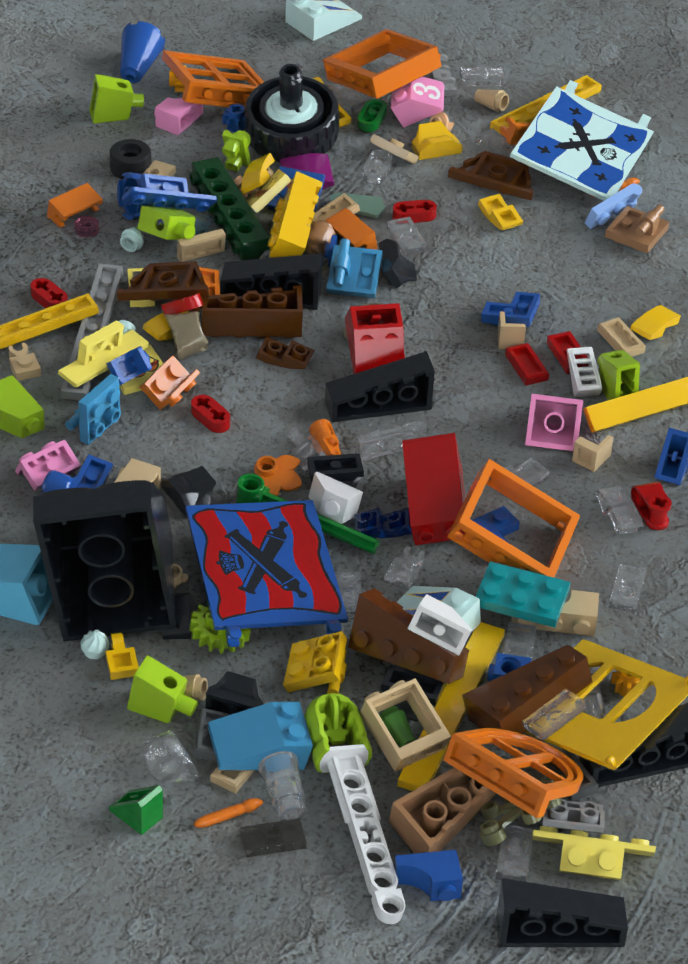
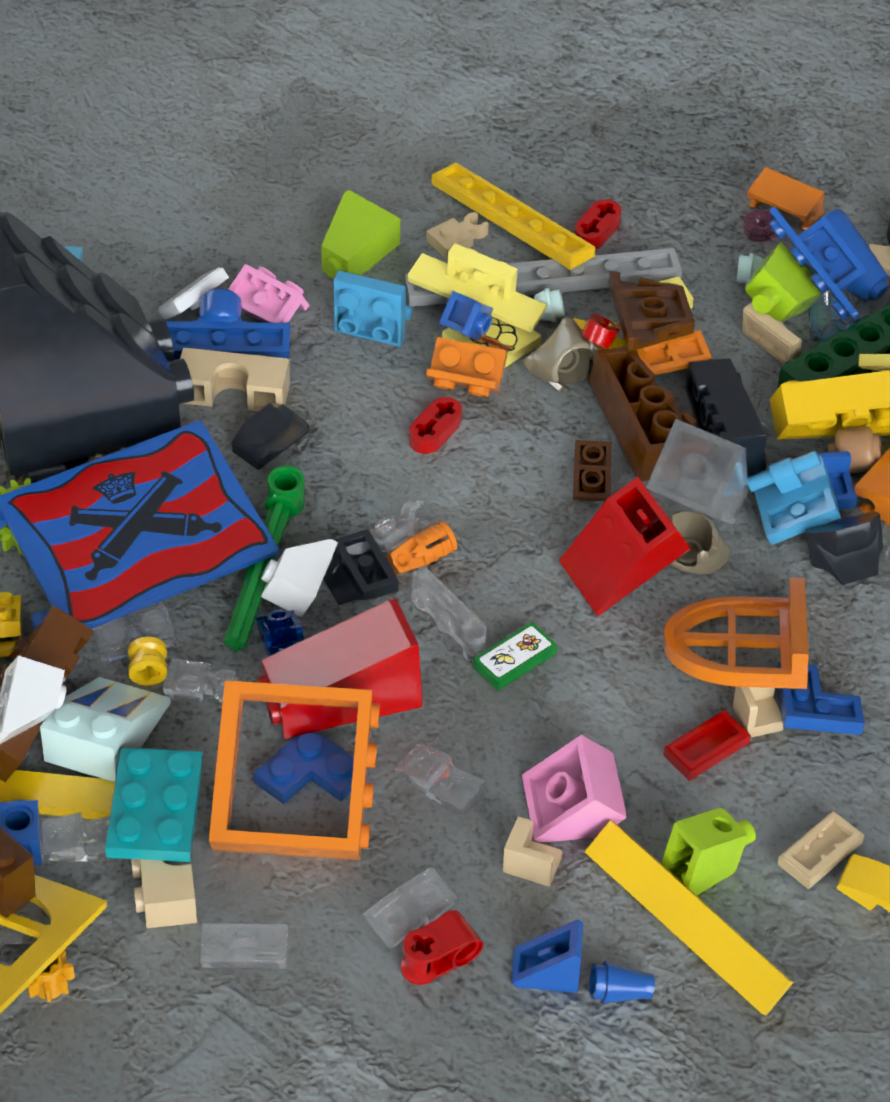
camera: 75 degrees right, 5 degrees up
orange plate [254,455,302,496] -> none
black wedge [325,351,435,422] -> none
red plate [547,331,589,374] -> none
white slope [567,347,602,398] -> none
none -> yellow wheel [128,637,168,686]
none -> white plate [158,267,229,320]
none -> tile [472,622,557,691]
none -> clear slope [646,419,748,525]
none -> orange window [664,578,809,689]

